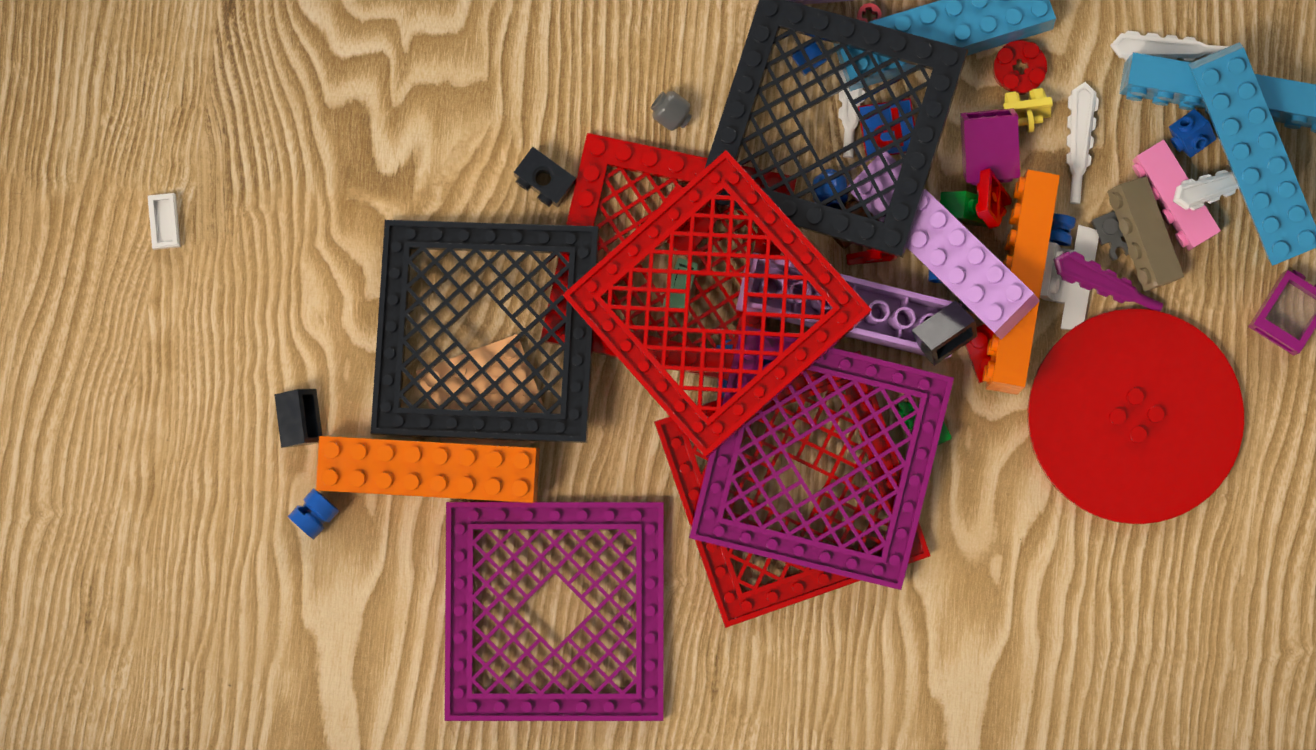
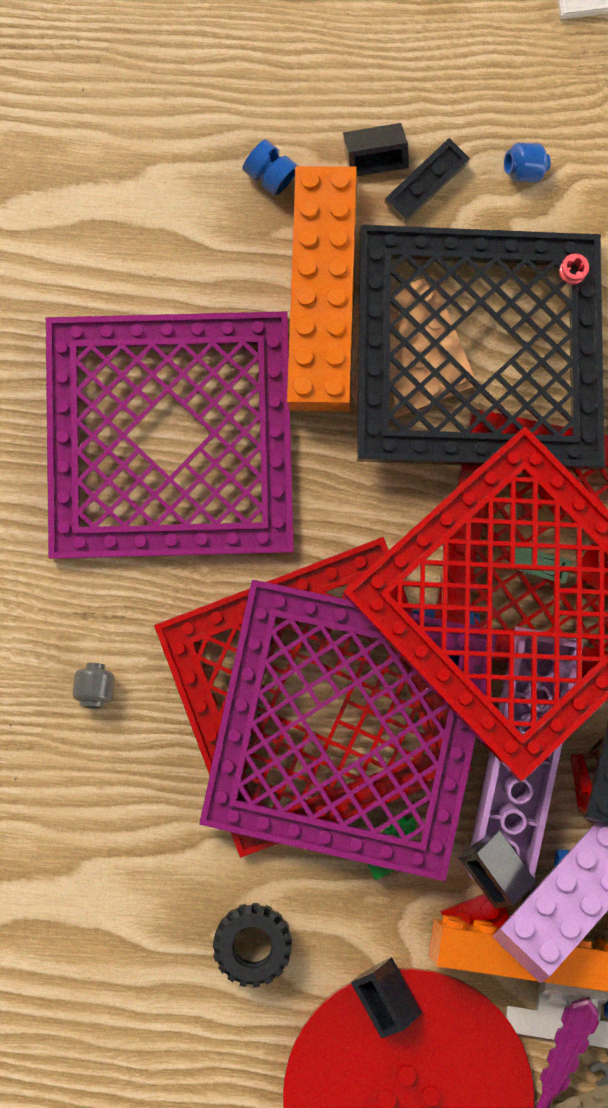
camera: 90 degrees right, 0 degrees up
none -> dark grey head [72,663,115,709]
none -> black tyre [213,903,292,988]
none -> black brick [351,957,422,1039]
none -> black plate [384,138,470,223]
none -> blue head [504,142,551,183]
none -> coral bush [559,253,589,285]

